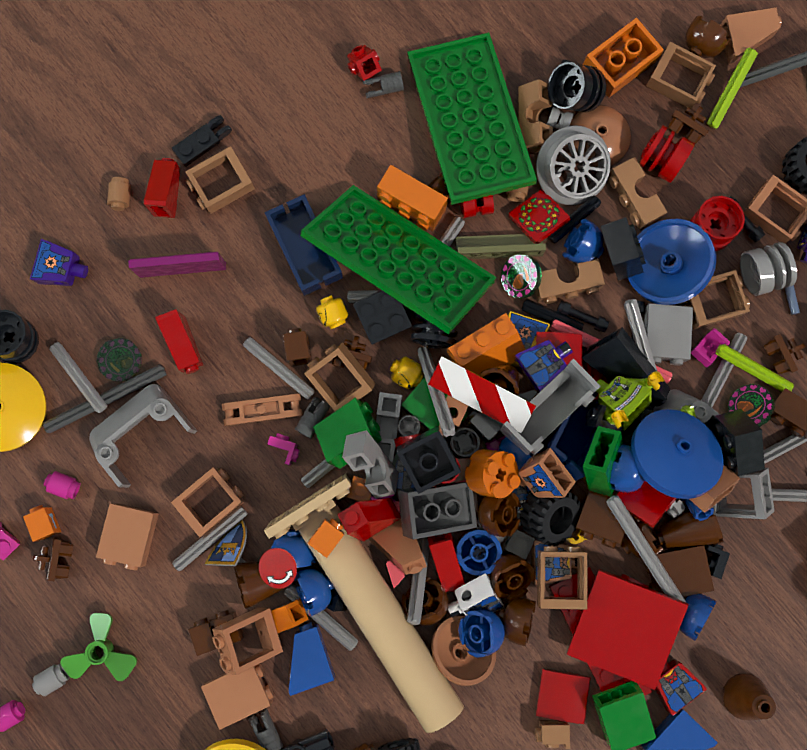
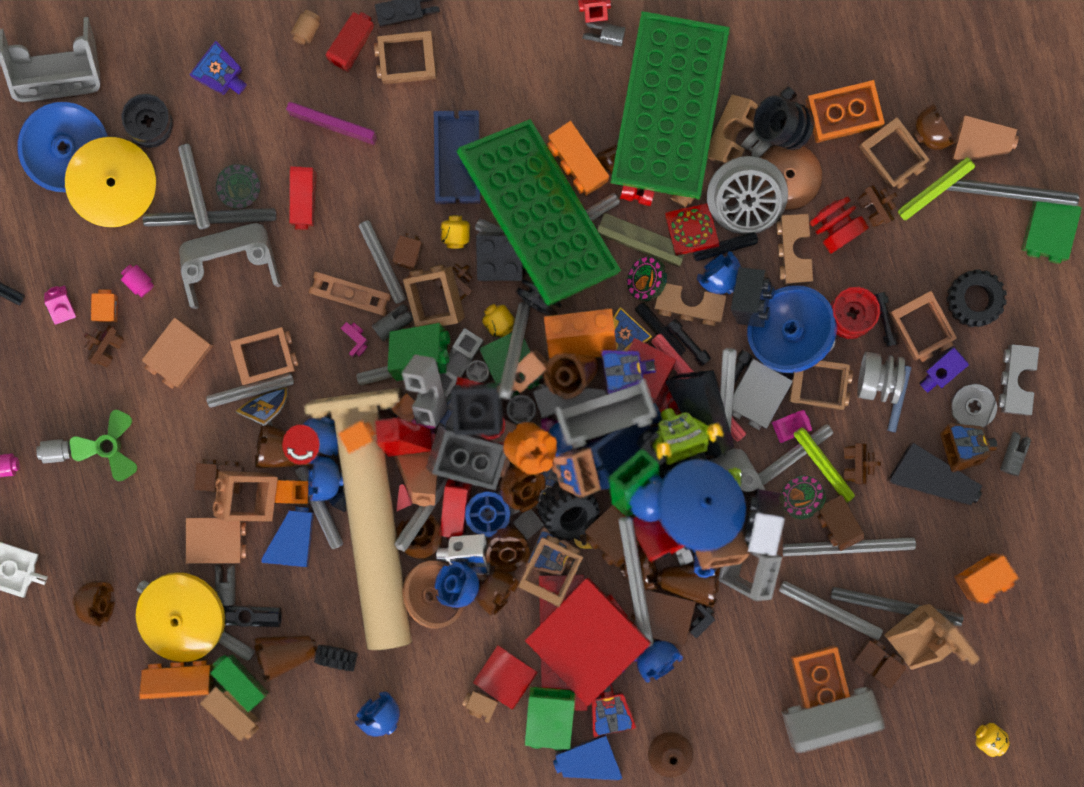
camera: 30 degrees right, 5 degrees up
sticker [428,356,536,433] -> none

